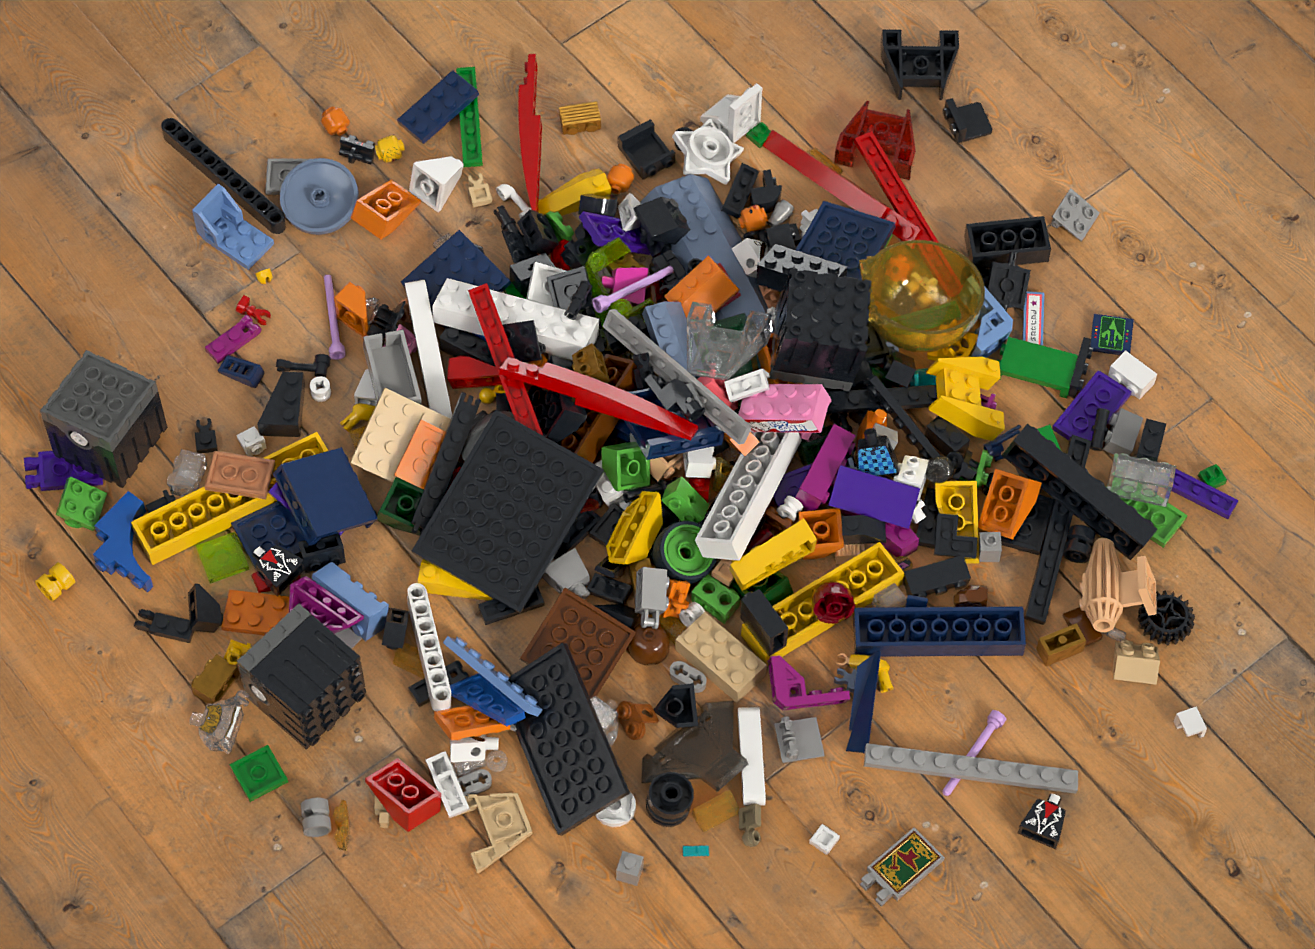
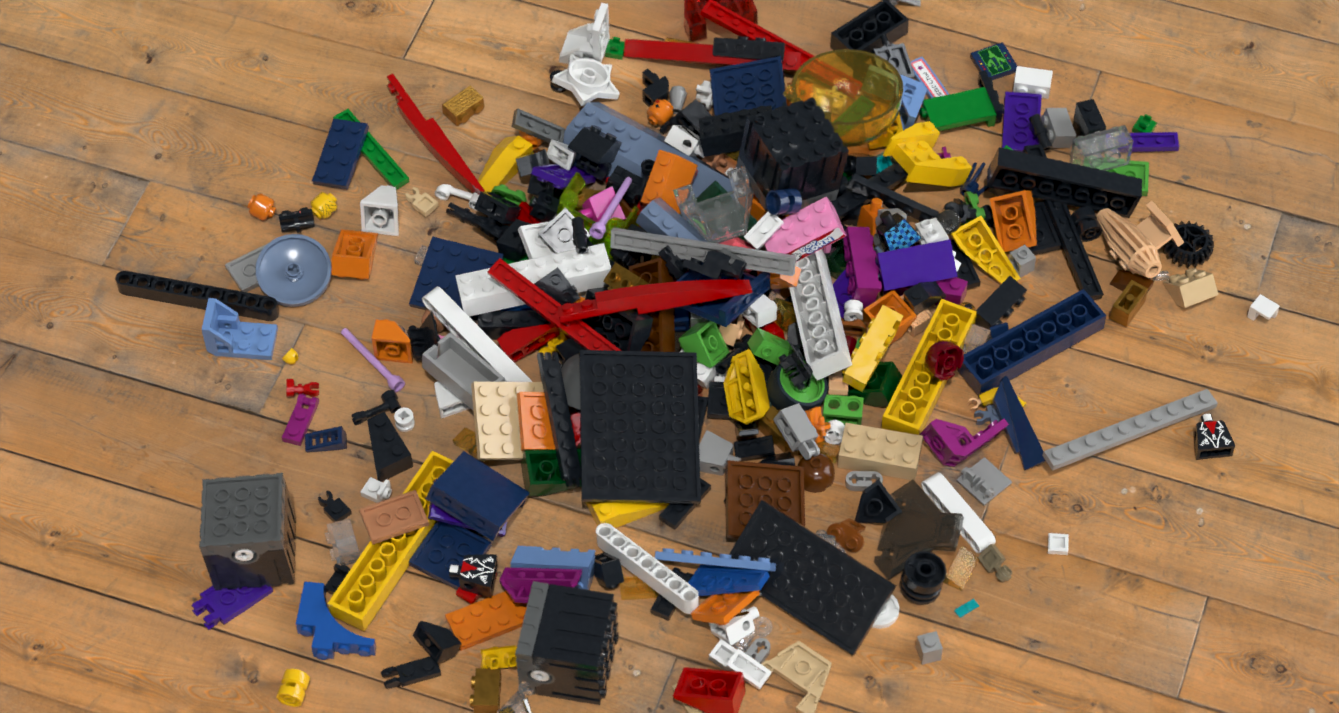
camera: 30 degrees left, 5 degrees down
bright green plate [56,477,107,531] -> none
clear neon green plate [196,532,249,584] -> none
black brick [298,533,346,573] -> none
yellow arm [340,403,375,432] -> none
black panel [618,119,676,180] -> none
black plate [721,163,759,219] -> none
black brick [740,589,788,656] -> none
tile [860,827,945,906] -> none
black brick [925,416,970,457] -> none
black plate [934,513,978,559] -> none
lavender piece [942,710,1006,796] -> none
reddish brown rock [953,585,988,607] -> none
none -> dark grey plate [511,109,565,143]
none -> black bracket [713,36,785,61]
none -> dark blue wheel [766,188,802,215]
none -> black hinge [779,343,813,391]

